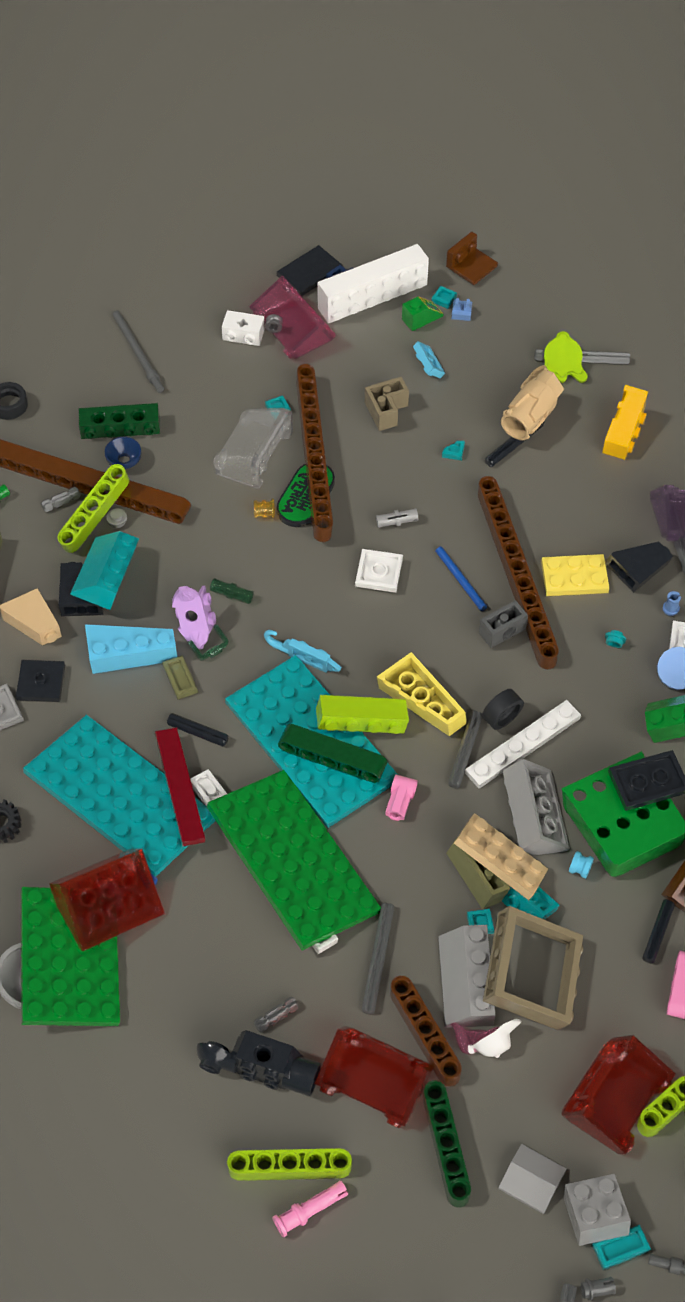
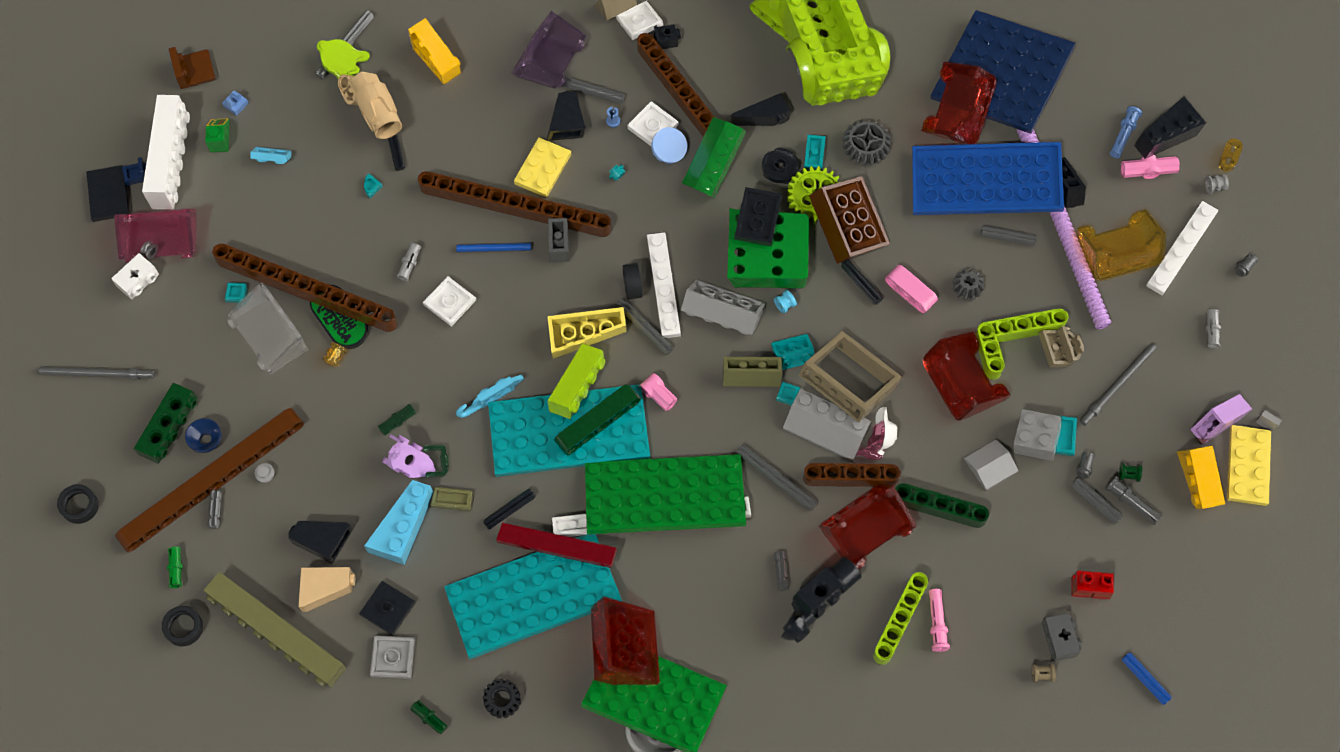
camera: 60 degrees left, 10 degrees up
lime beam [58,464,129,553] -> none
teal slope [70,531,139,610] -> none
dark tan brick [365,377,409,431] -> none
teal tile [432,286,457,309] -> none
tan plate [454,813,548,900] -> none

